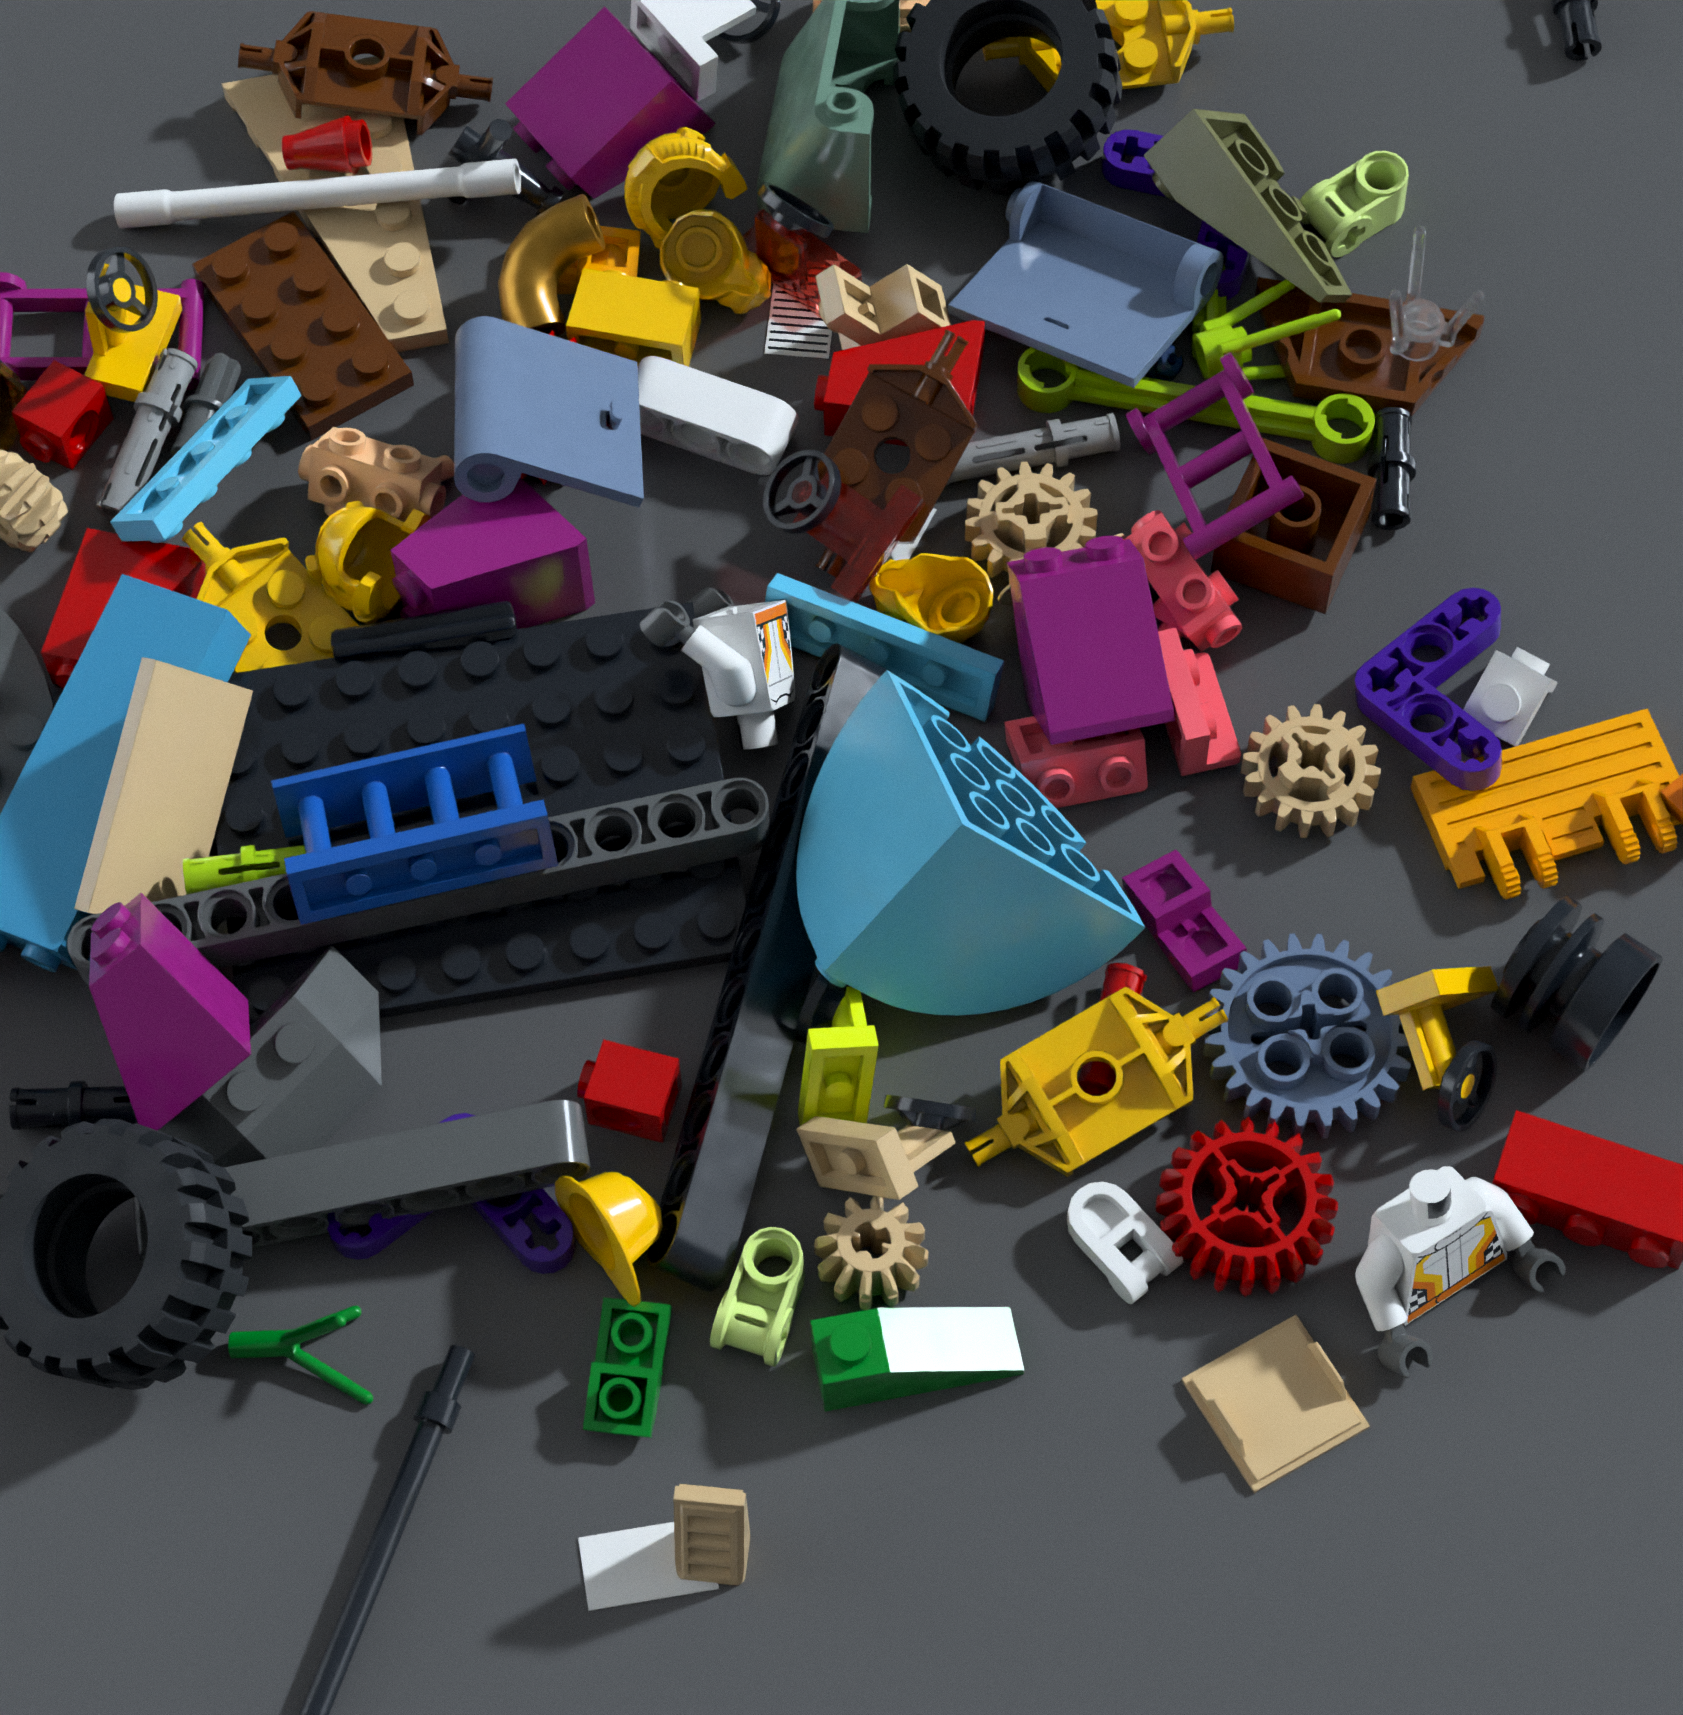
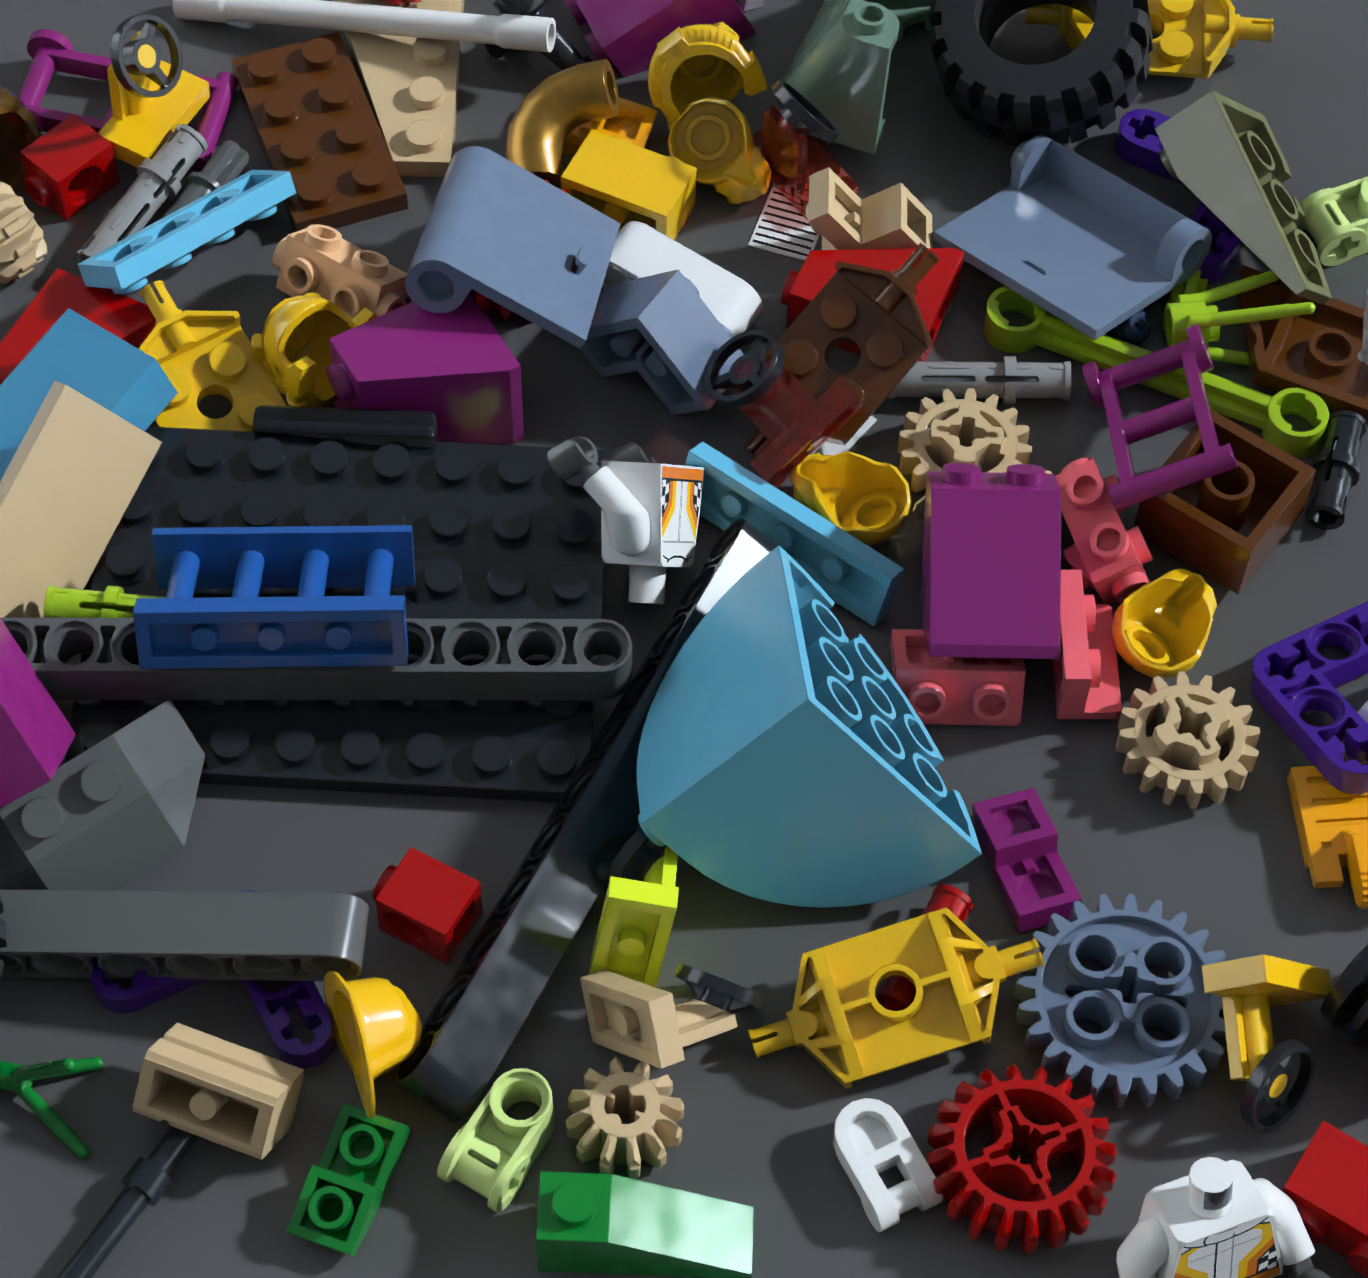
camera: 10 degrees right, 5 degrees down
none -> tan brick [132,1023,304,1160]
none -> sand blue brick [580,269,744,415]
none -> yellow hair [1111,569,1217,679]

